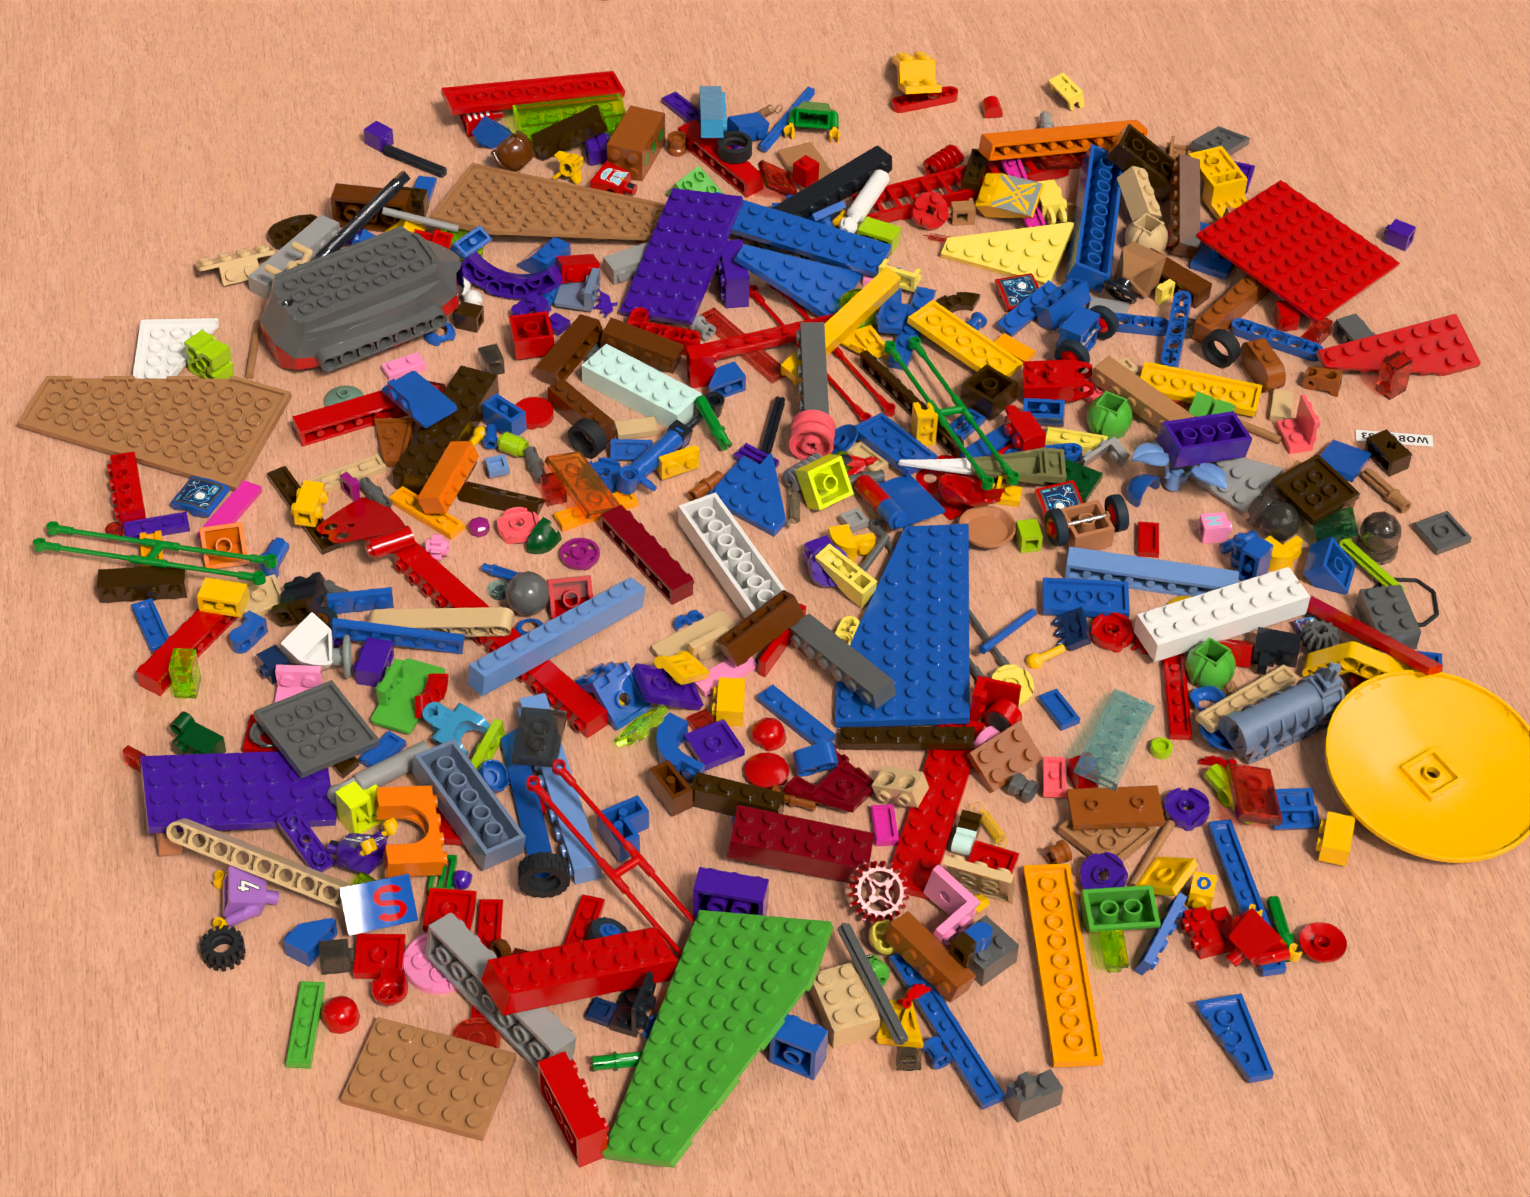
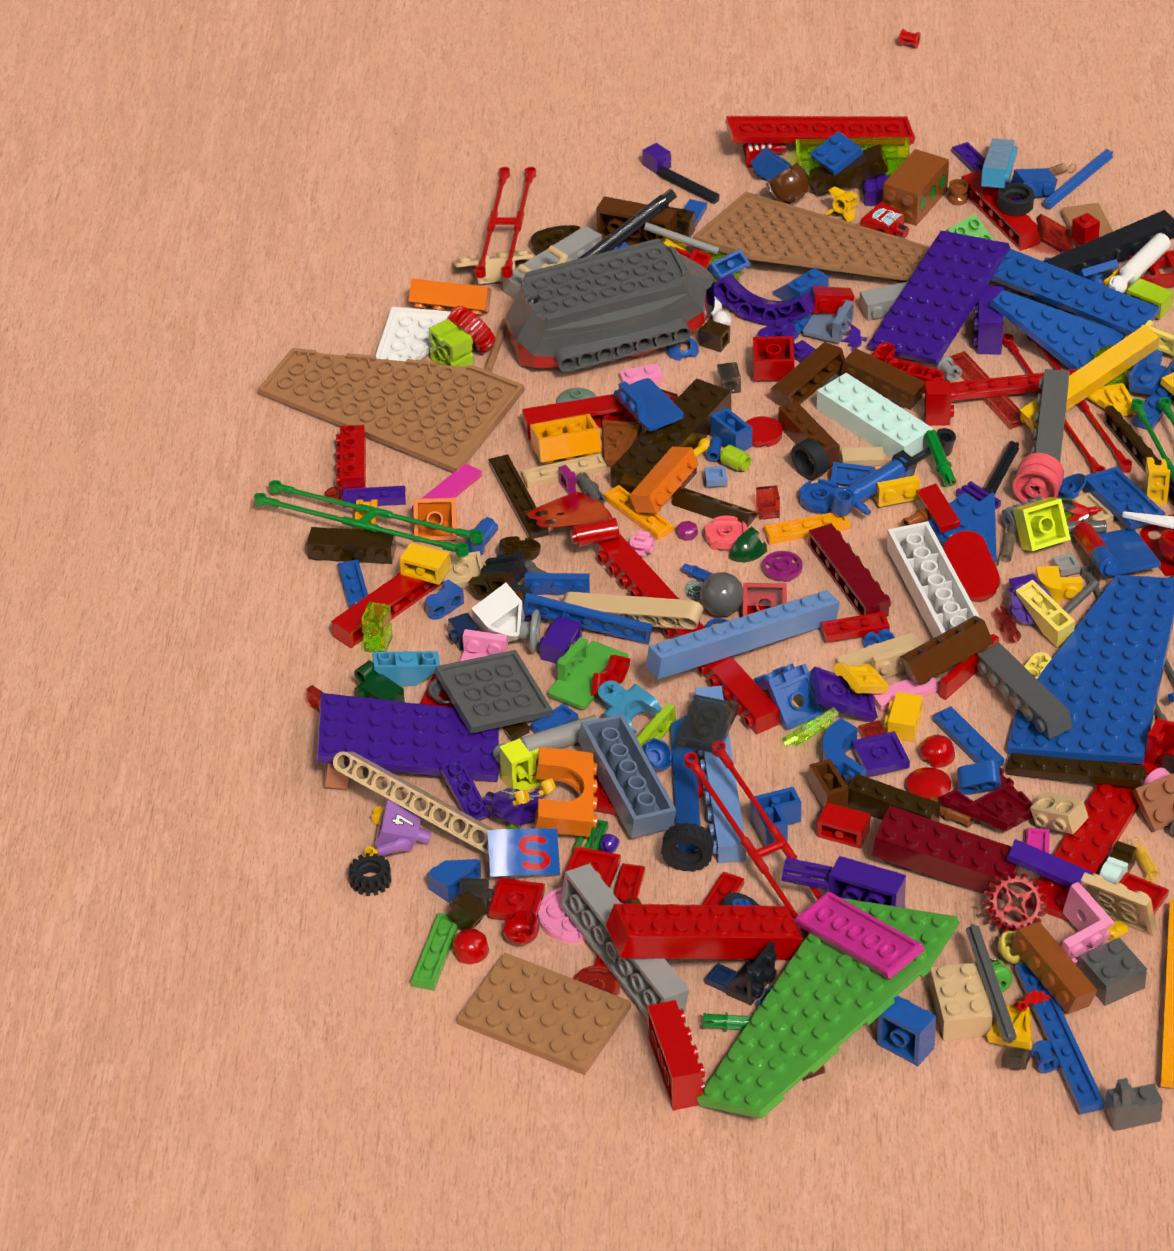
camera: 15 degrees right, 5 degrees down
slope [170,476,230,517] -> none
yellow brick [291,480,328,527] -> none
dark grey pin [524,446,549,485] -> none
clear orange tile [544,451,620,519] -> none
blue slope [709,361,746,398] -> none
green torso [784,101,840,143] -> none
leg [949,922,993,968] -> none
none -> dark azure slope [372,651,440,686]
none -> orange brick [408,278,492,315]
none -> dark brown brick [446,891,489,930]
none -> red gear [447,306,496,353]
none -> red bar [474,167,536,278]
none -> dark brown tile [498,536,541,558]
none -> light orange brick [530,414,601,463]
none -> dark purple tile [781,858,832,890]
none -> dark pink tile [794,891,925,980]
none -> blue plate [810,131,863,175]
none -> red brick [817,802,871,849]
none -> red plate [821,612,890,642]
none -> red tile [917,483,961,533]
none -> red tile [943,531,1001,602]
none -> clear red pin [994,606,1021,643]
none -> dark purple tile [1006,839,1095,888]

